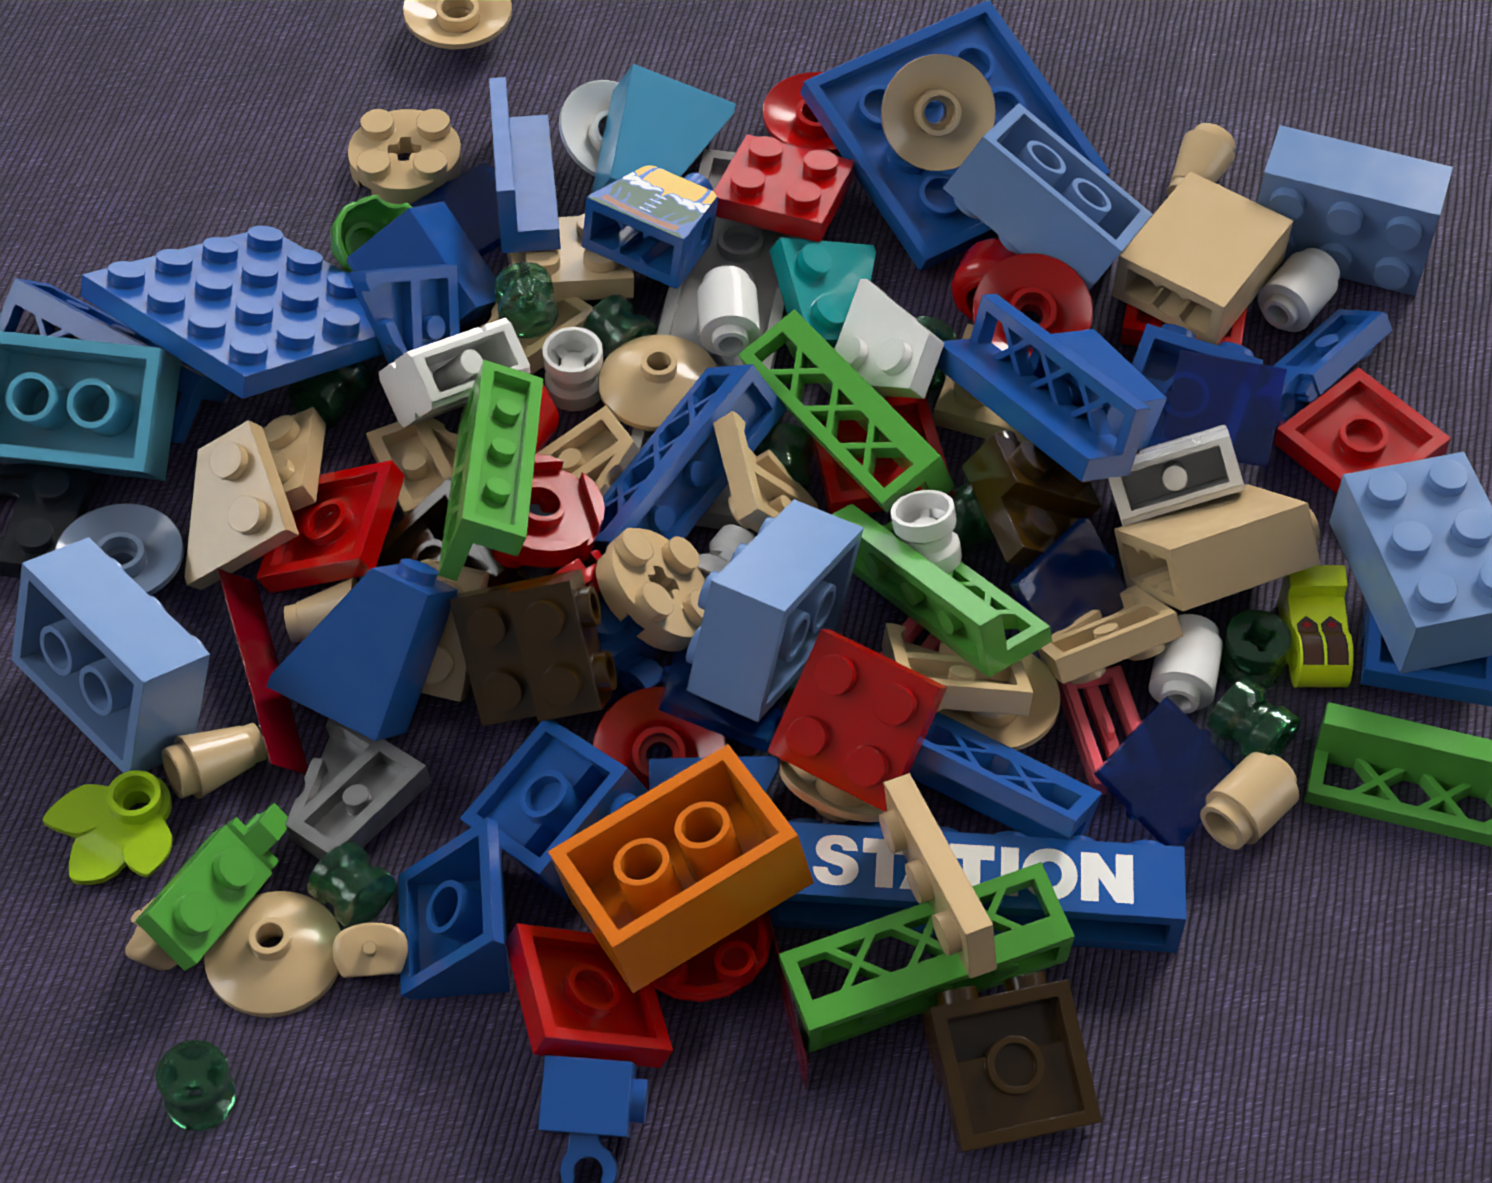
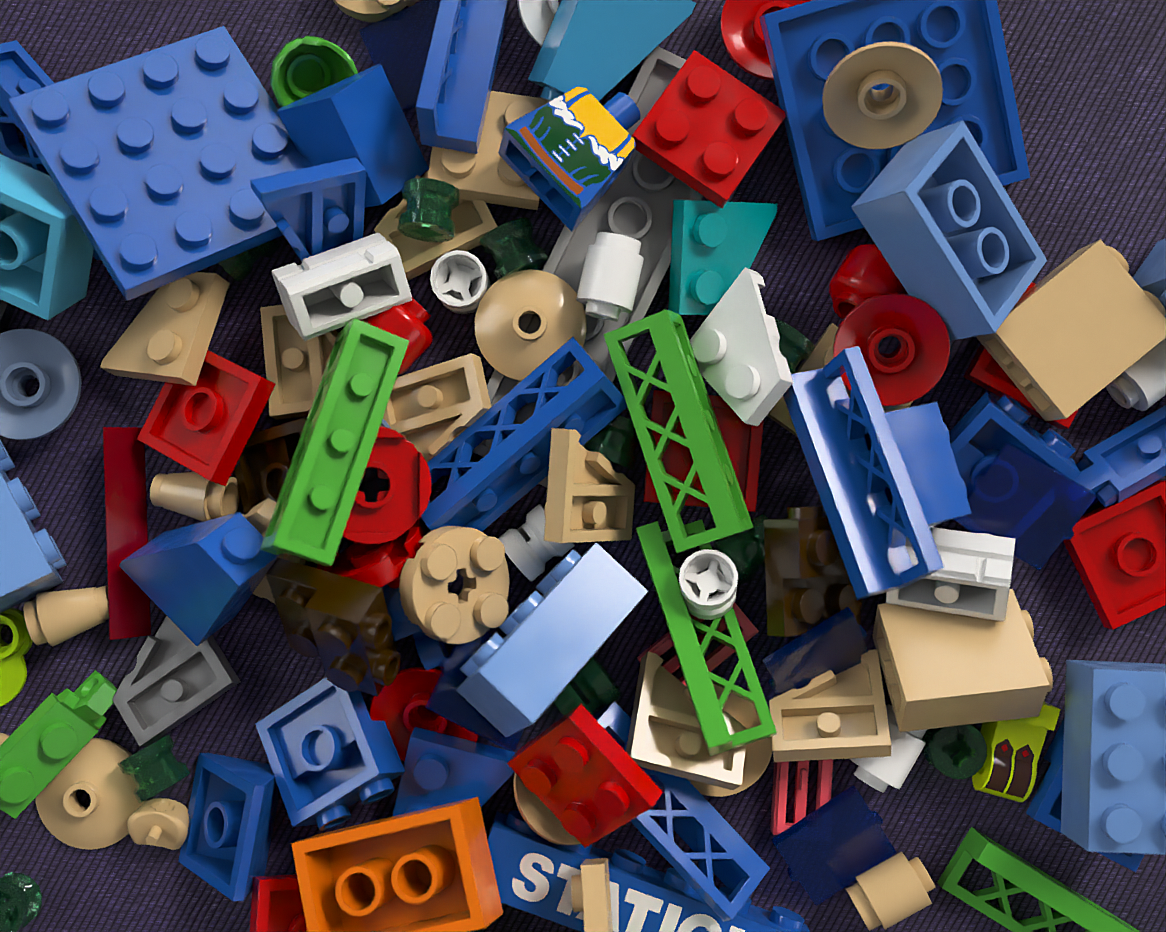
camera: 25 degrees right, 35 degrees up
tan wing [185,420,299,590] -> none
tan cone [1167,123,1235,197] -> none
clear green wheel [1207,678,1301,758] -> none

